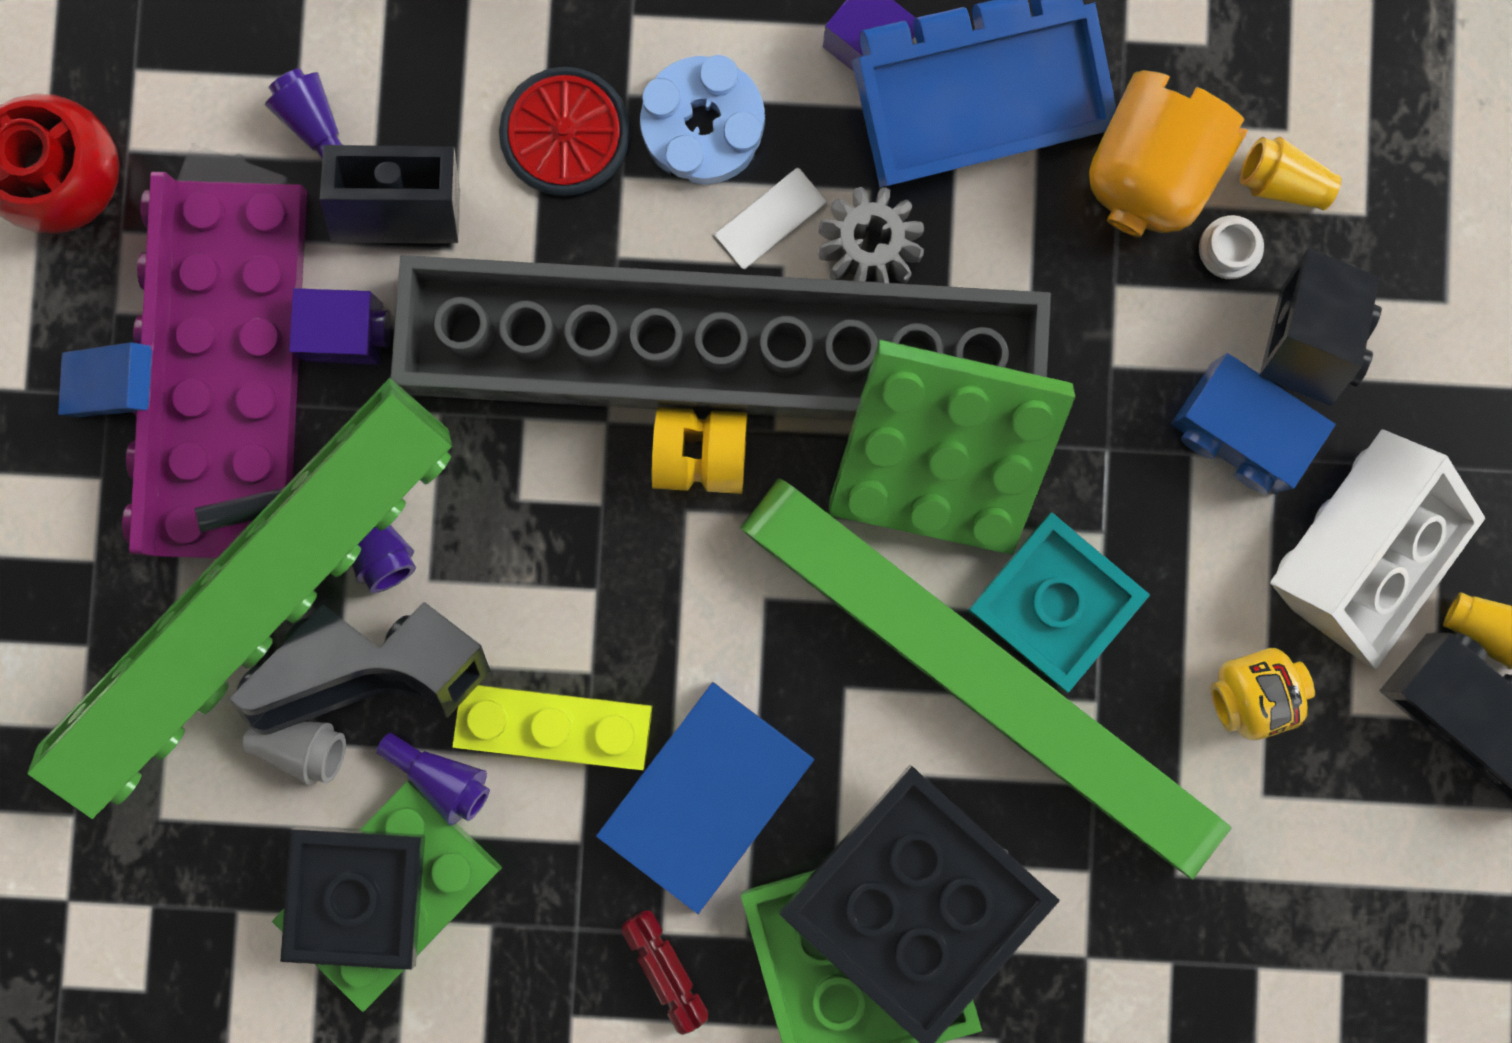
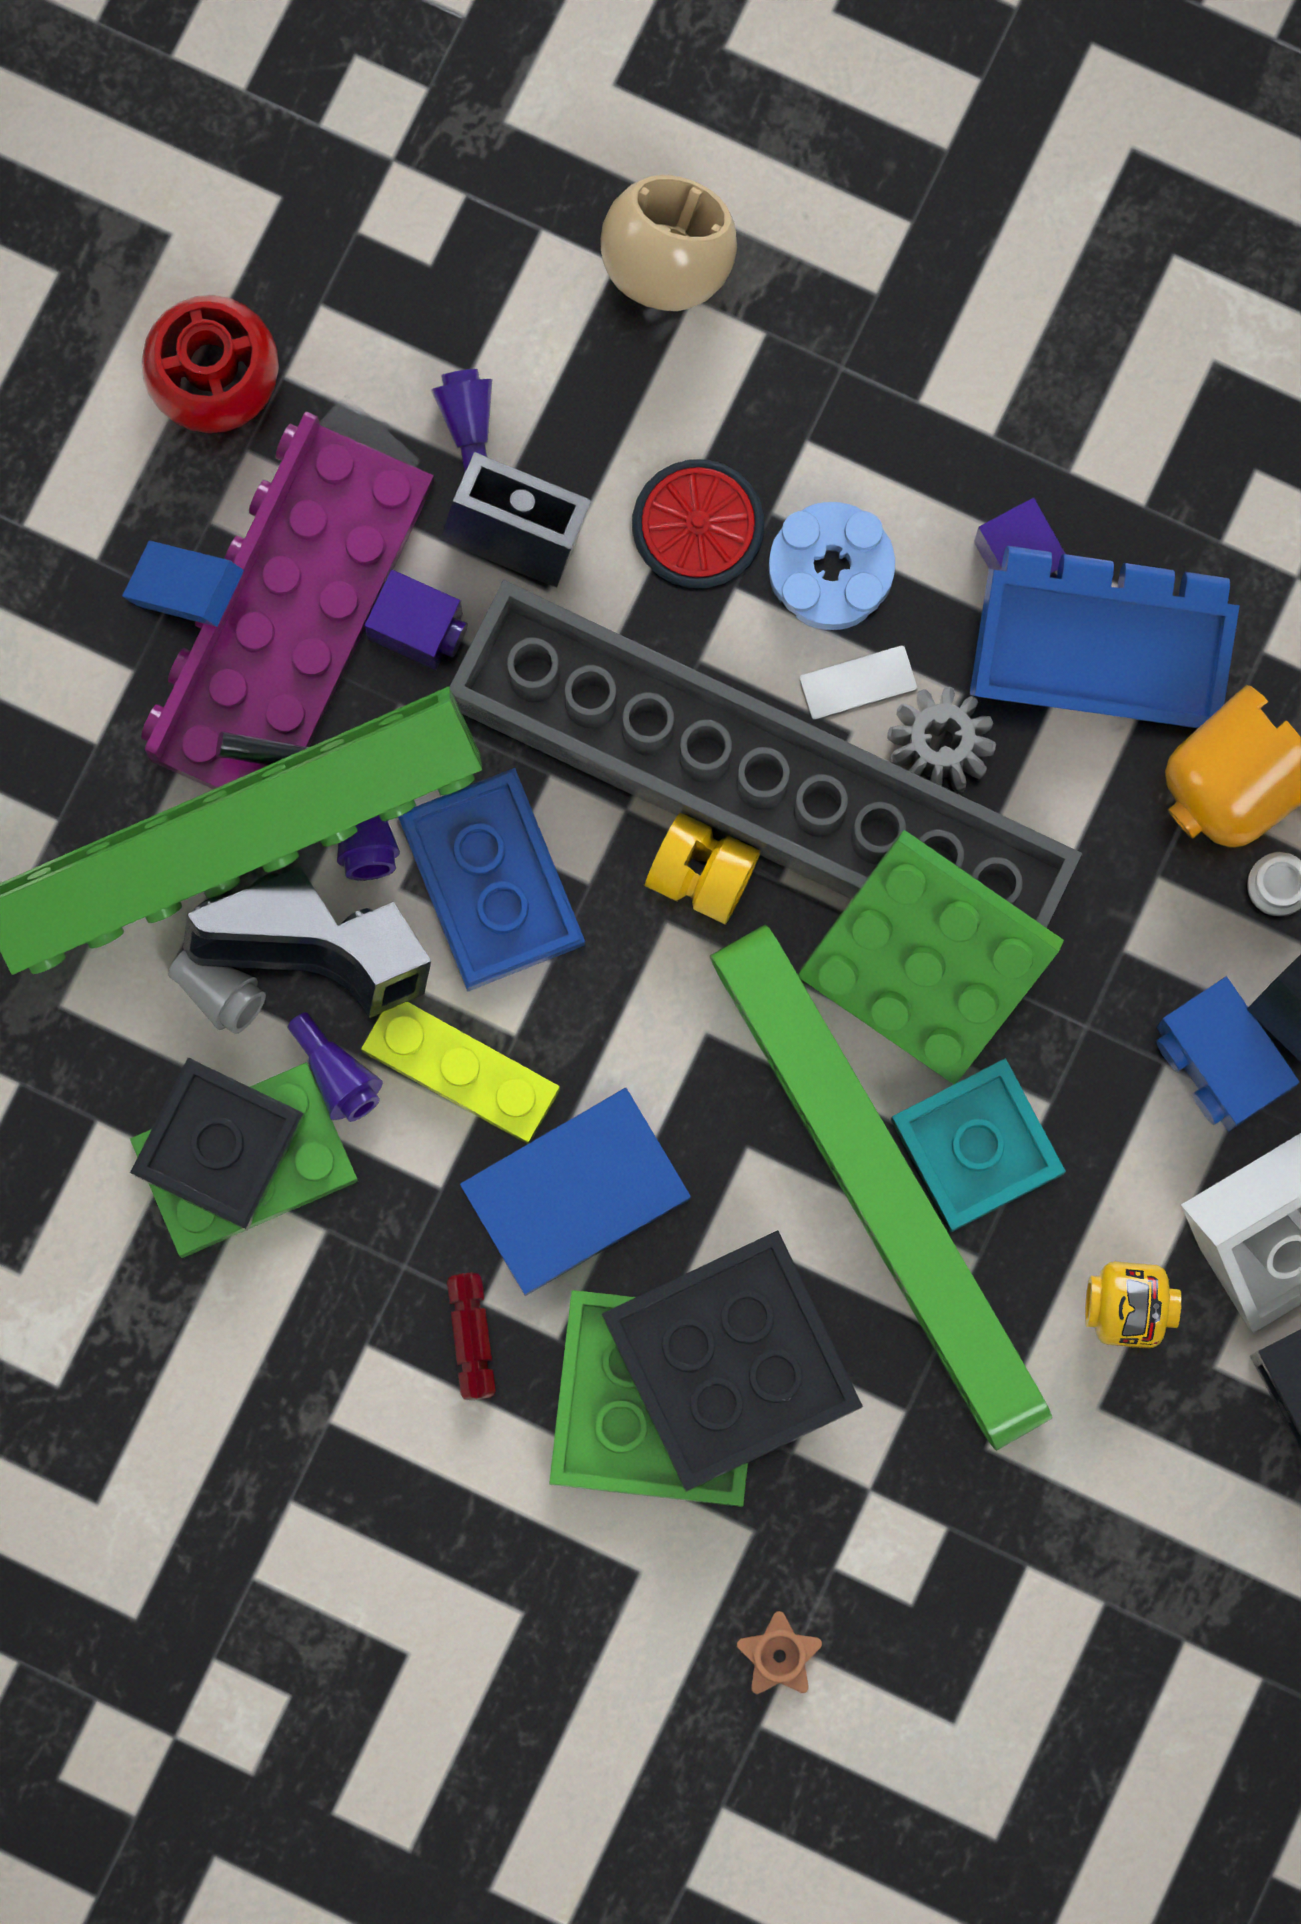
camera: 20 degrees right, 5 degrees down
none -> blue tile [398,768,585,992]

